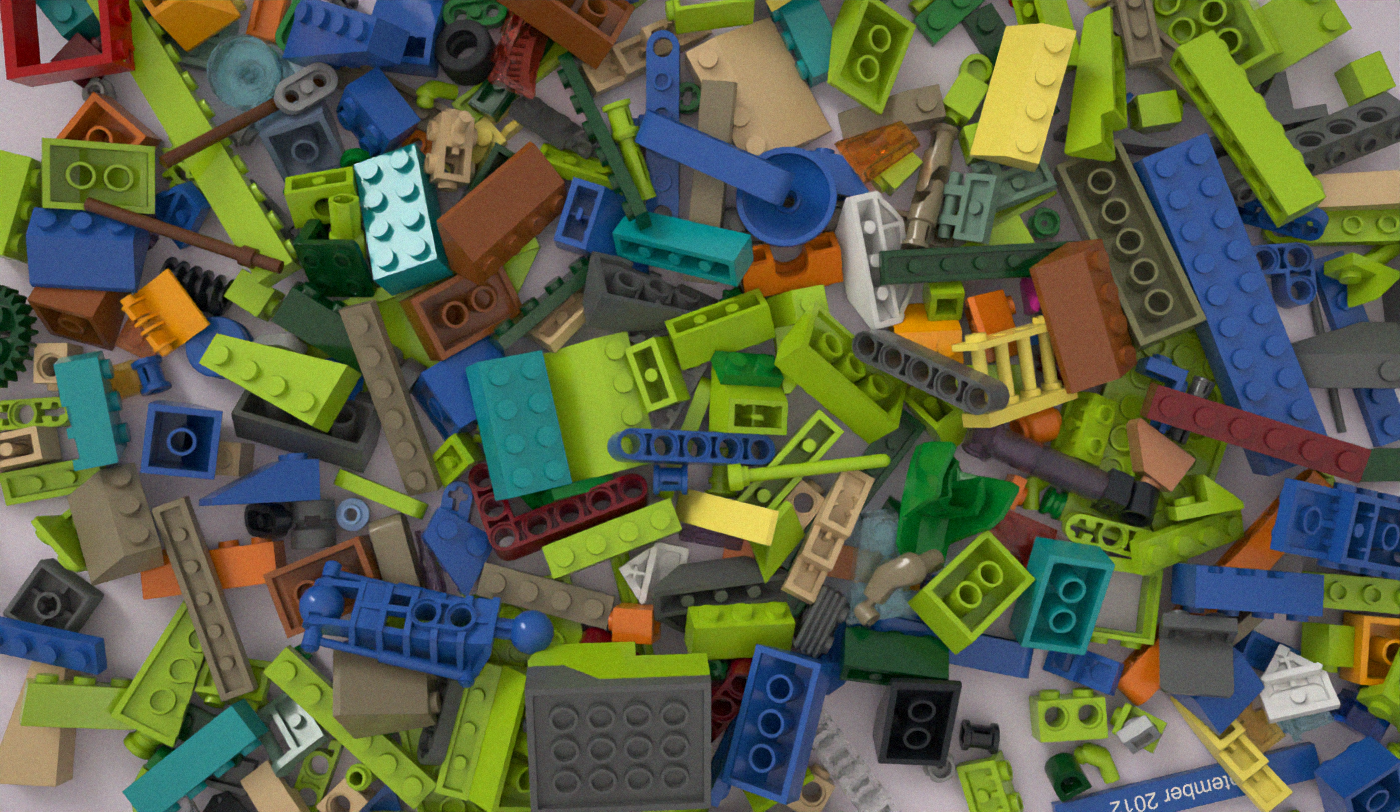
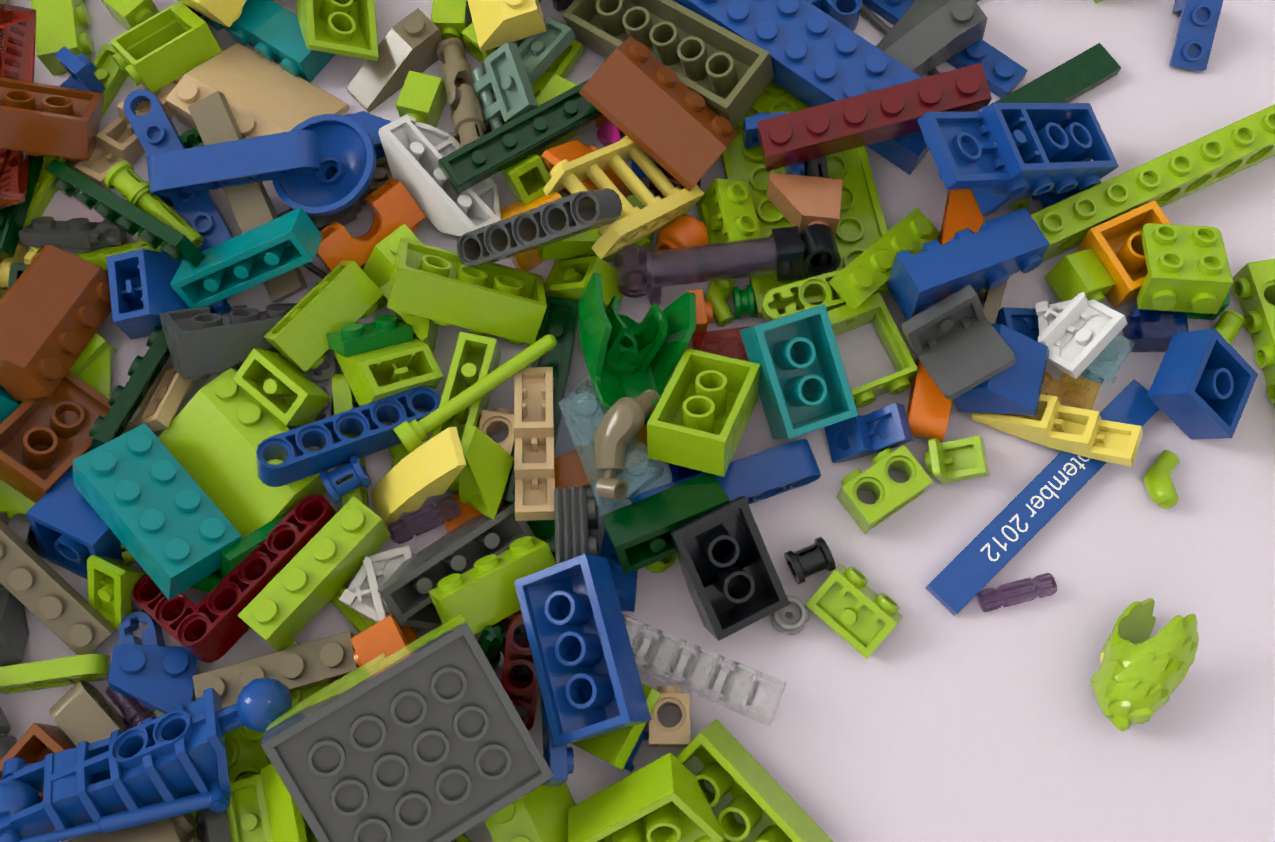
camera: 25 degrees left, 15 degrees down
light blue plate [336,498,370,531] -> none
clear orange wing [834,120,921,185] -> none
green plate [1028,207,1060,240] -> none
dark green plate [1044,753,1092,803] -> none
lime arm [1074,742,1120,784] -> none
light grey plate [1116,715,1162,754] -> none
lime slope [1163,474,1244,521] -> none

